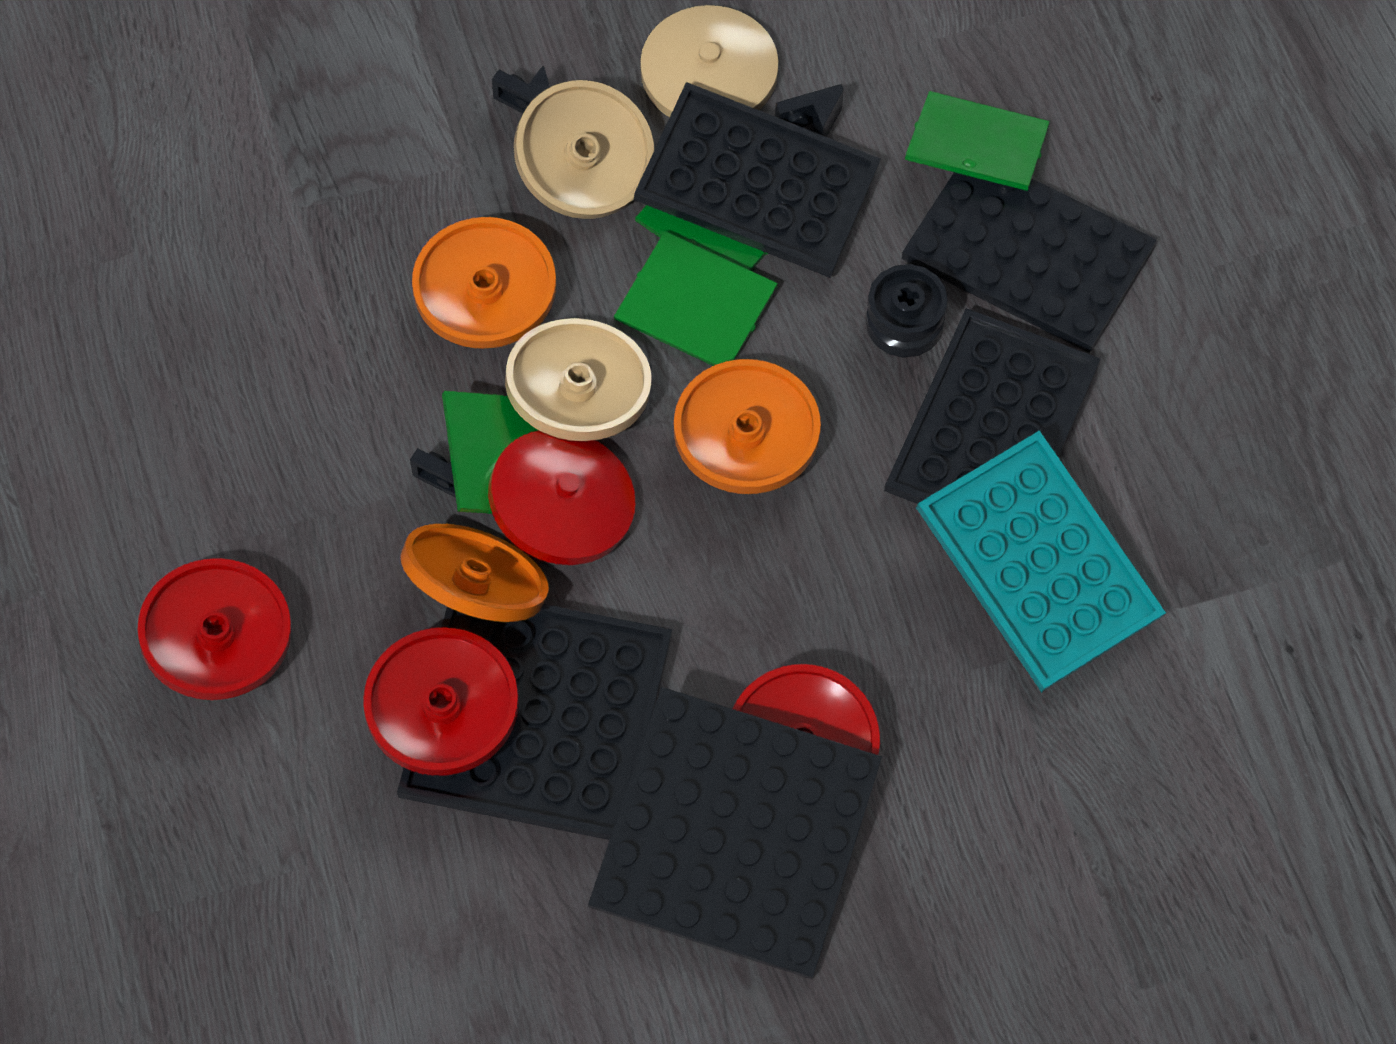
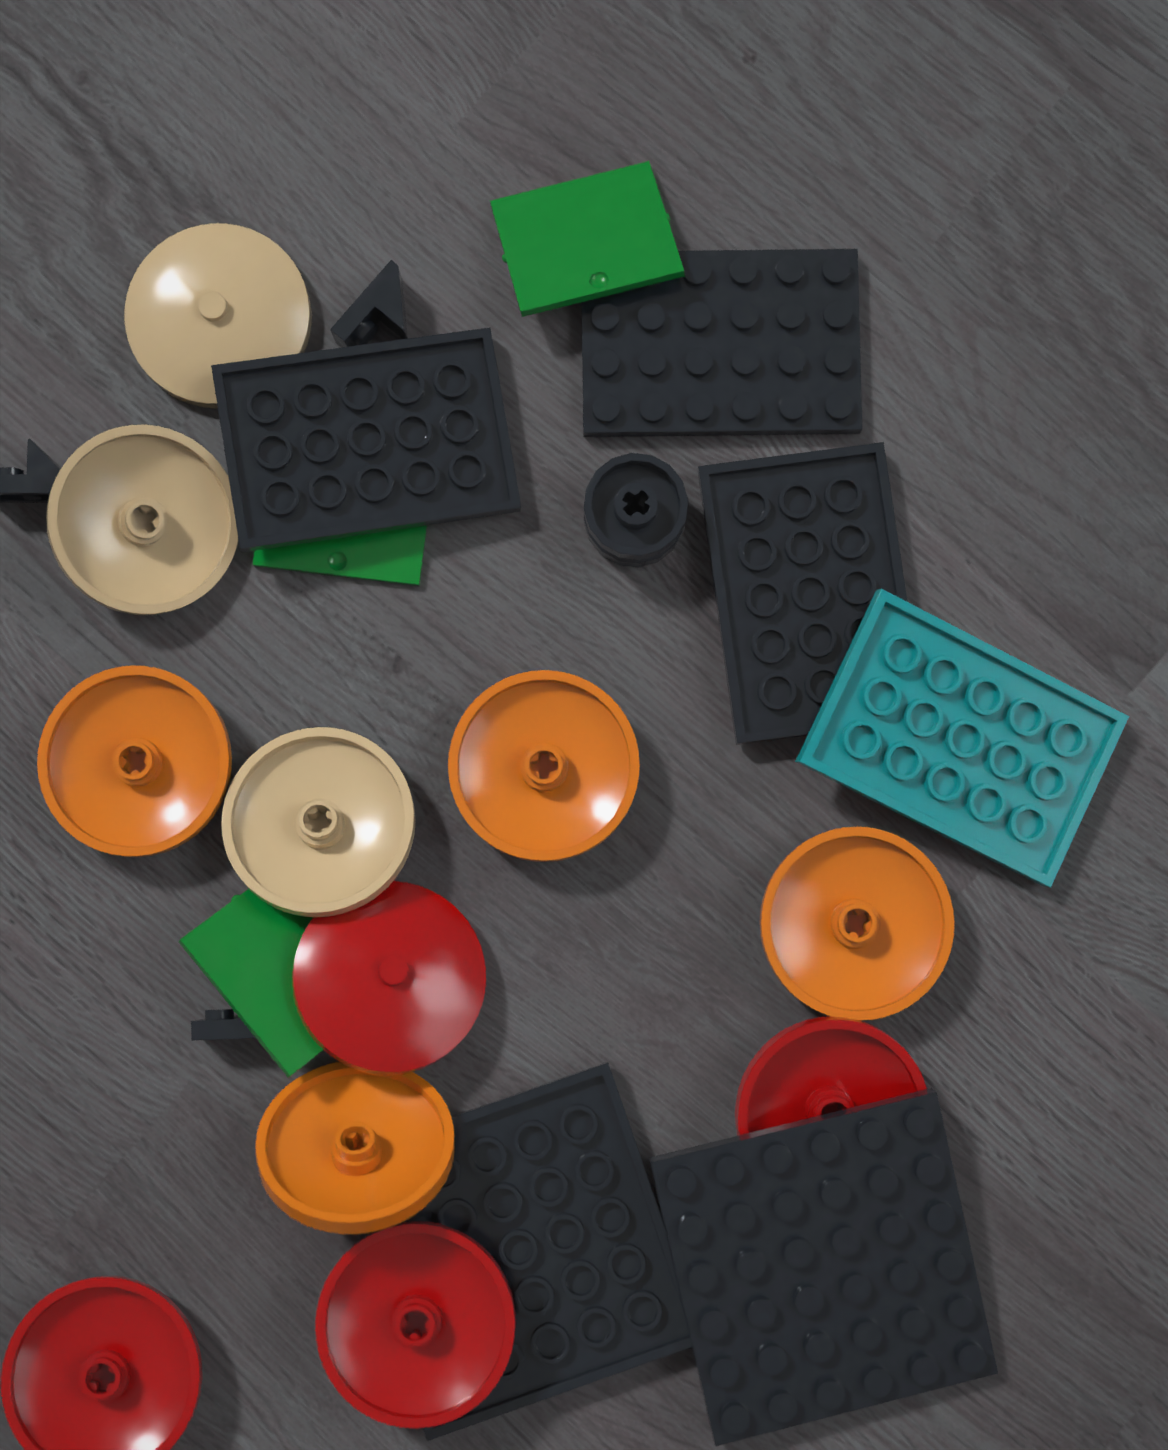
camera: 30 degrees left, 20 degrees up
green piece [614,231,778,366] -> none
none -> orange dish [760,827,954,1021]

